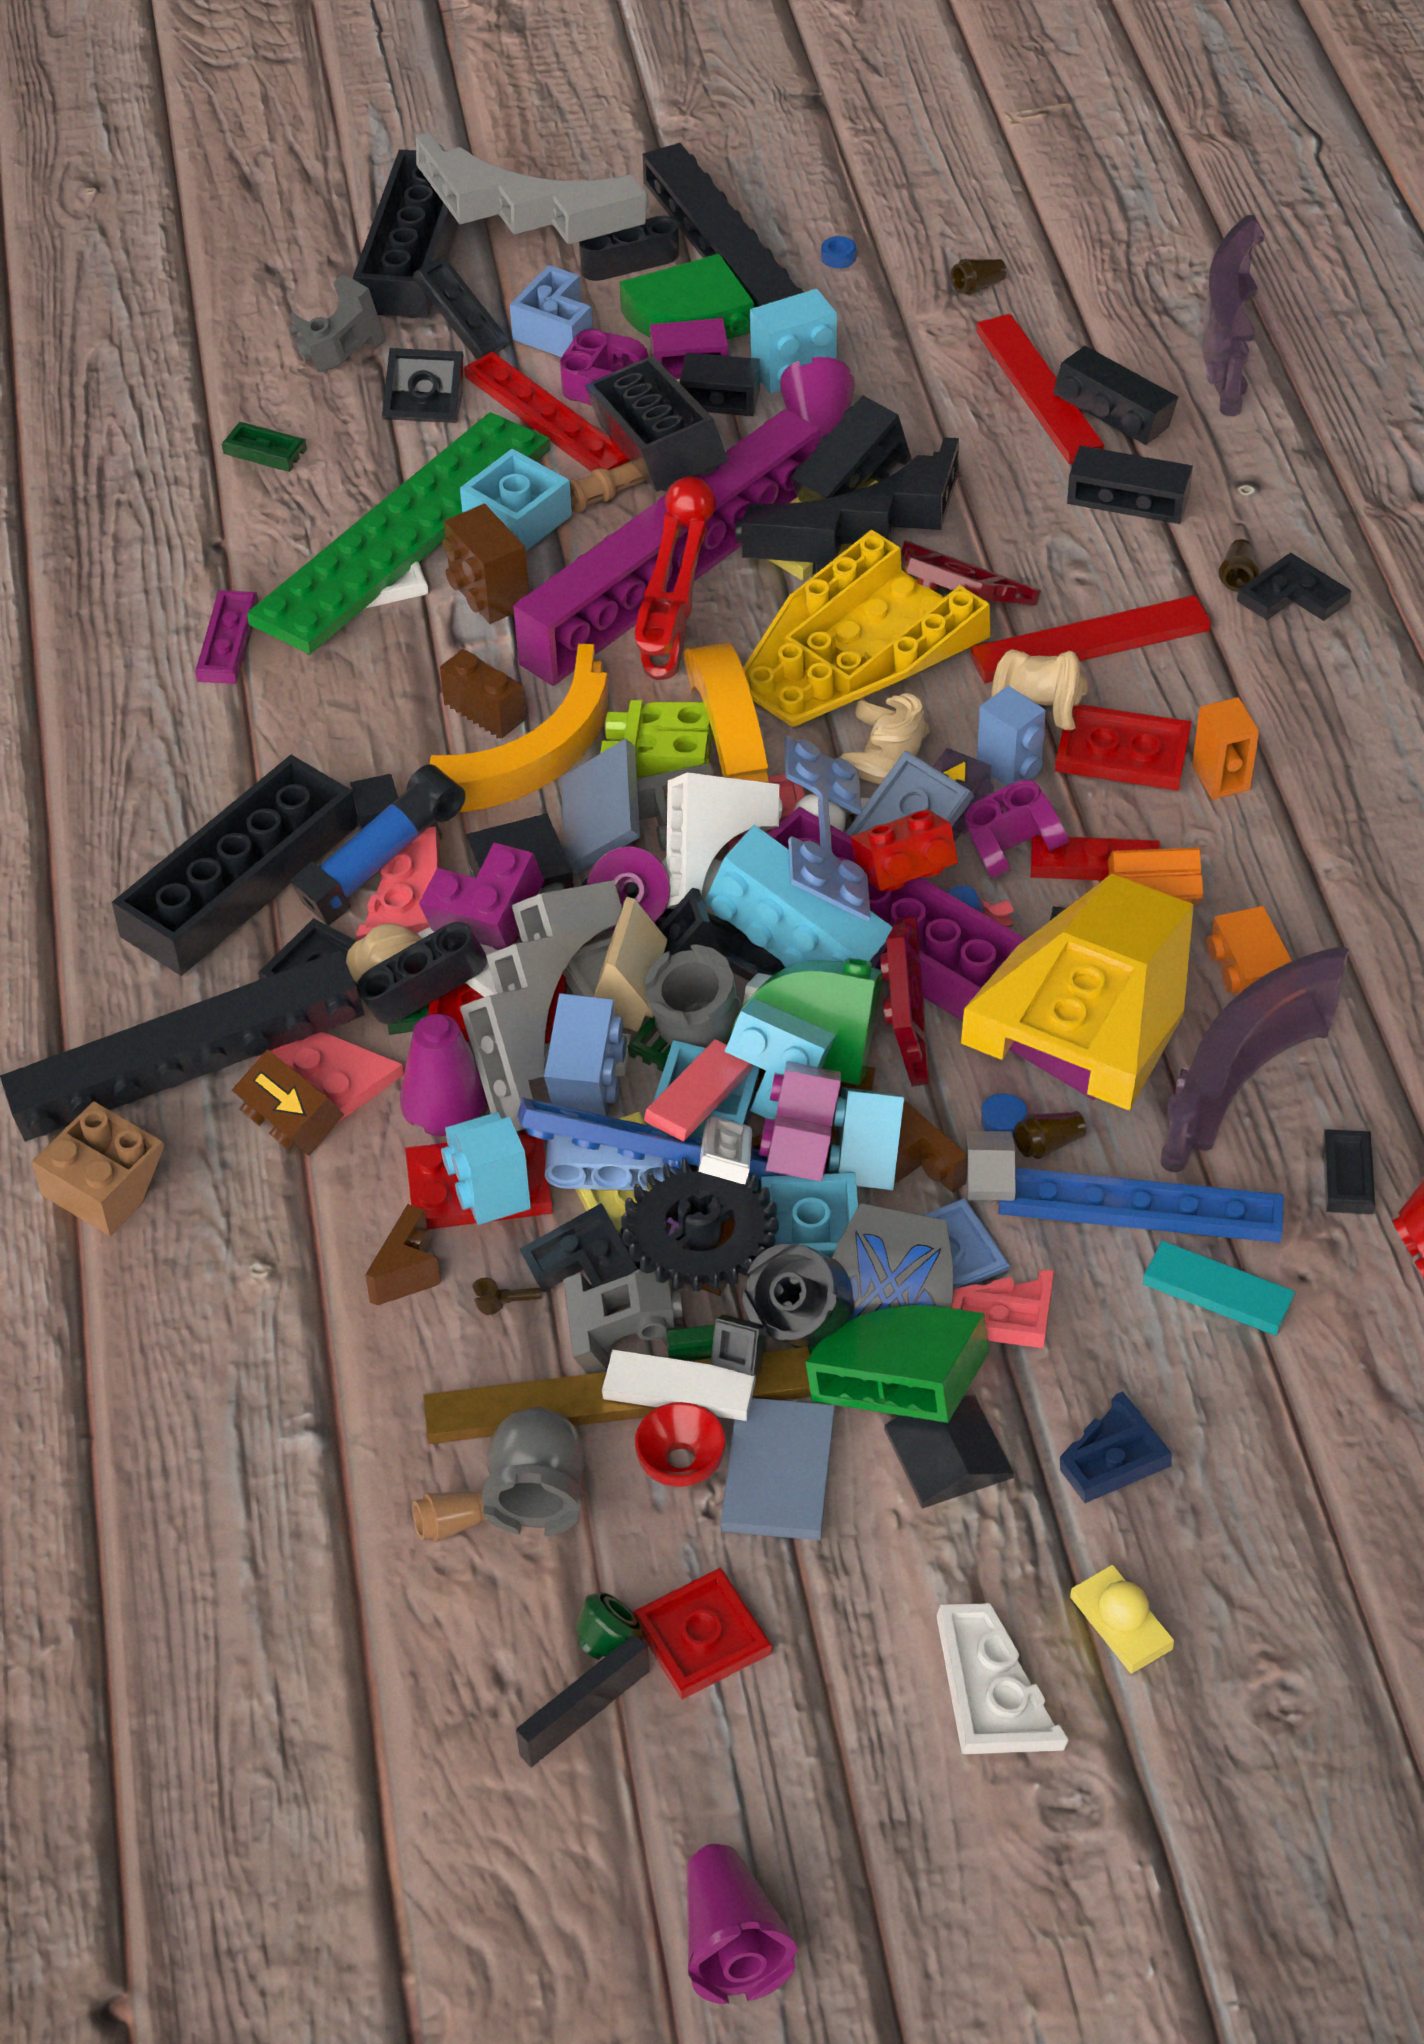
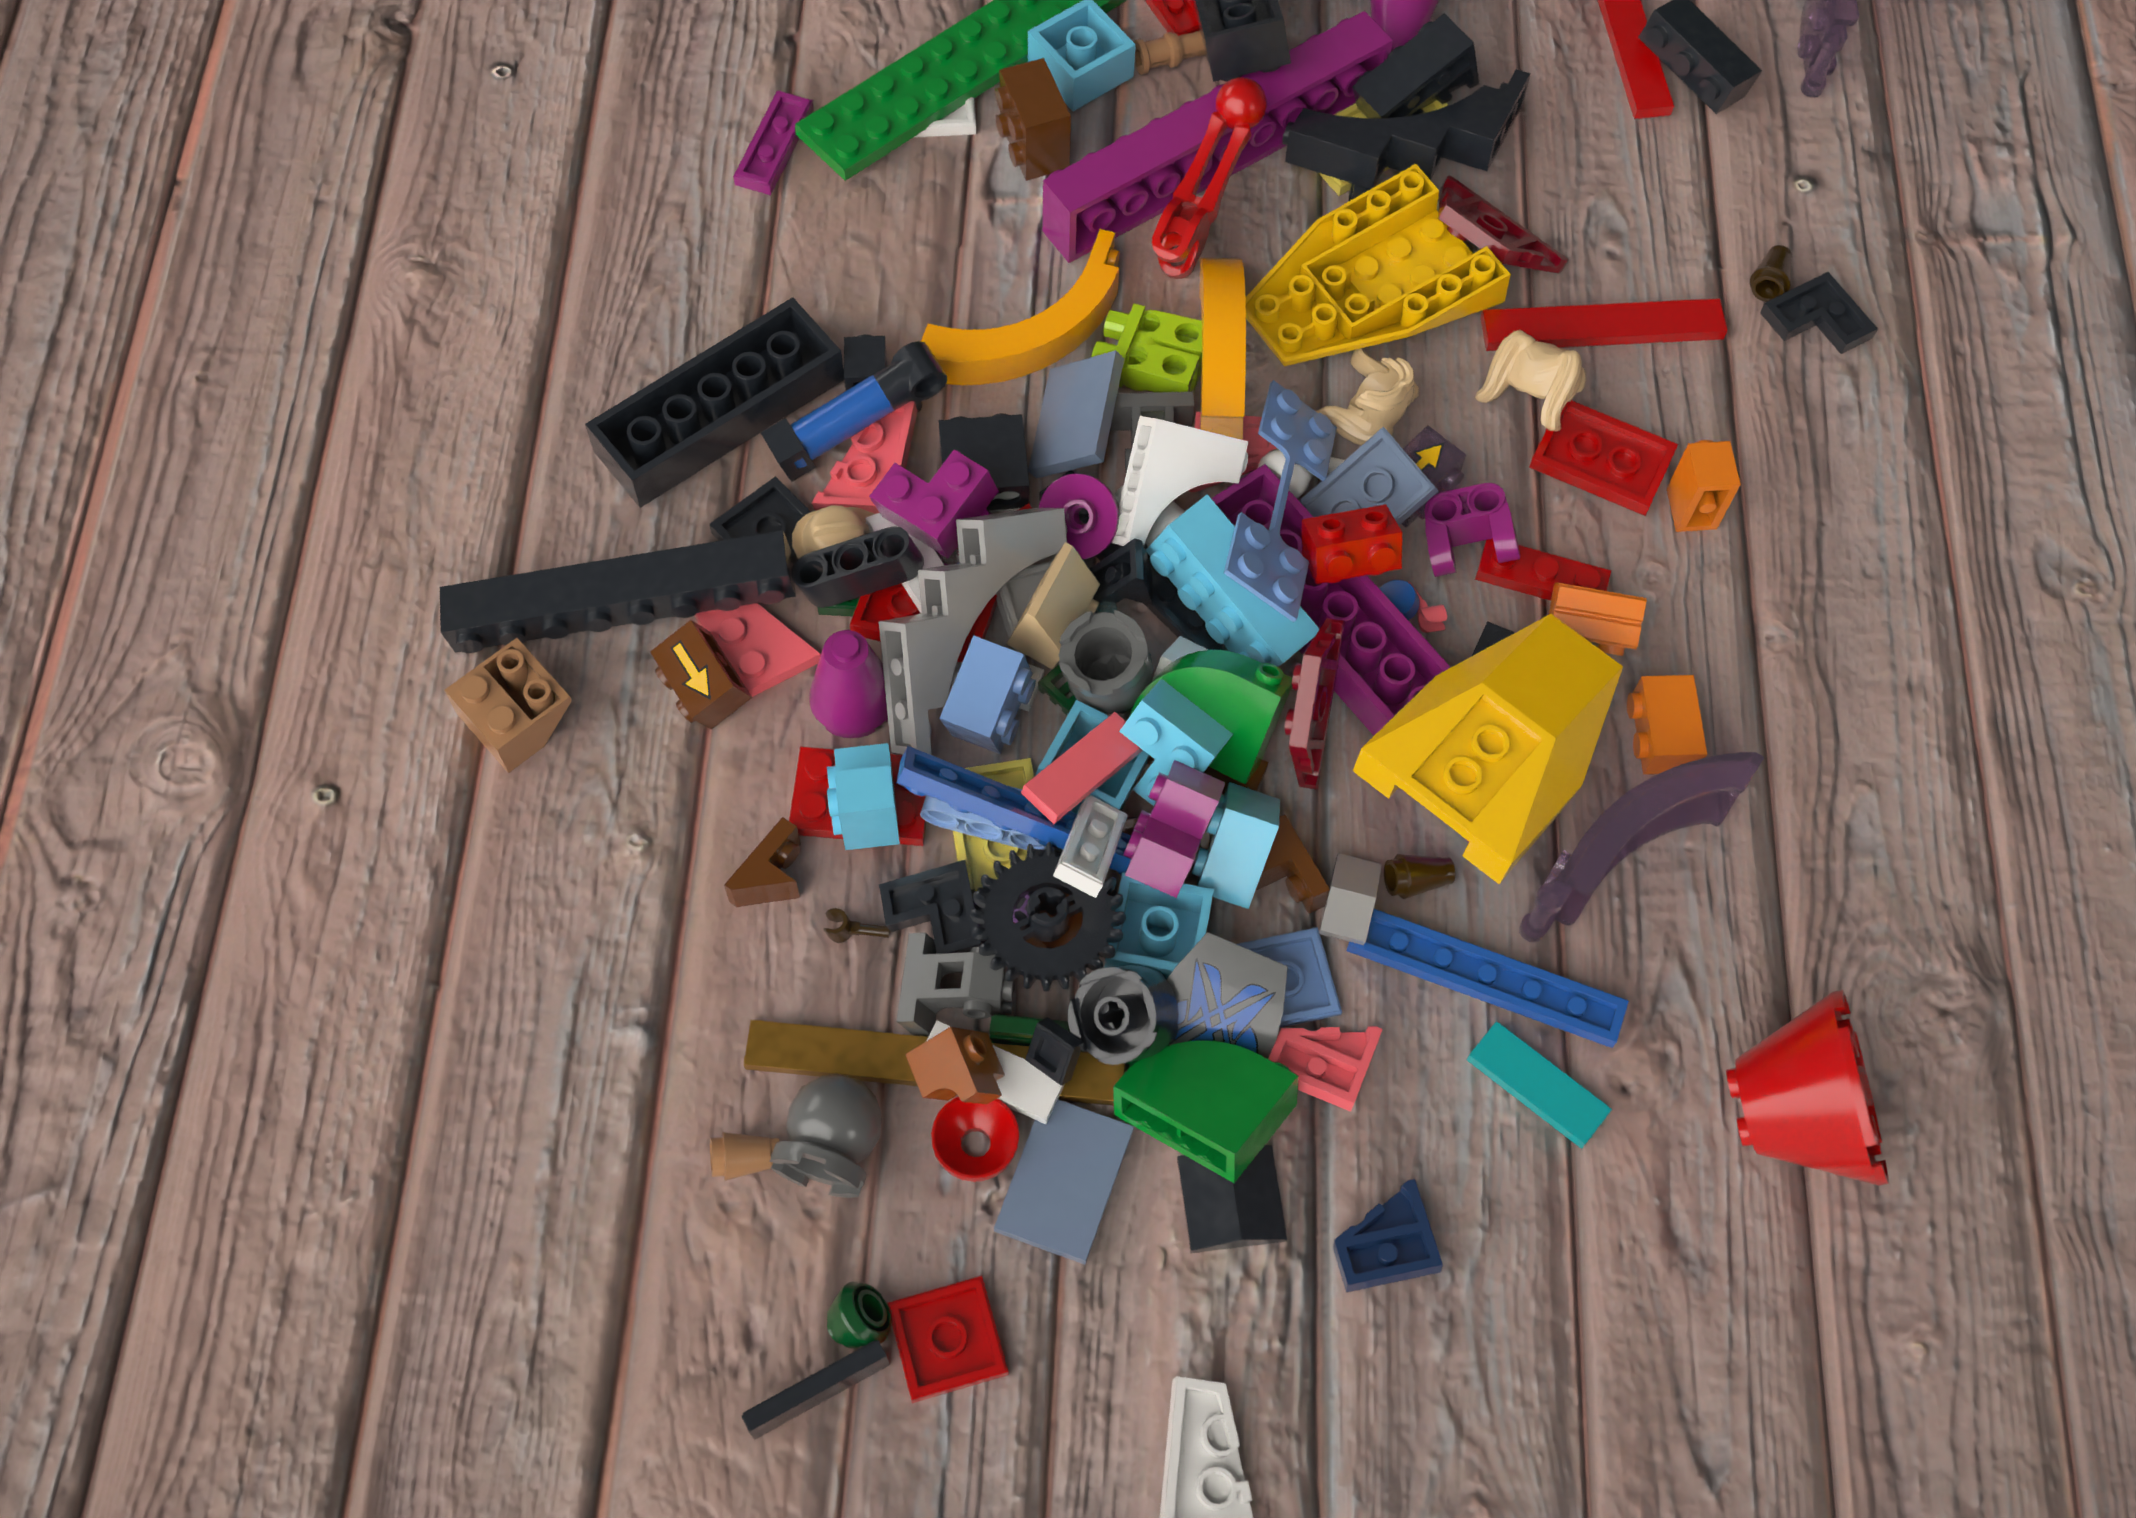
camera: 10 degrees right, 15 degrees up
reddish brown brick [440,649,527,739] -> none
medium blue brick [976,685,1046,786] -> none
blue tile [981,1093,1027,1137] -> none
black brick [1067,445,1193,524] -> none
light yellow tile [1070,1565,1174,1674] -> none
black tile [1322,1129,1375,1215] -> none
none -> brick [905,1027,1005,1104]

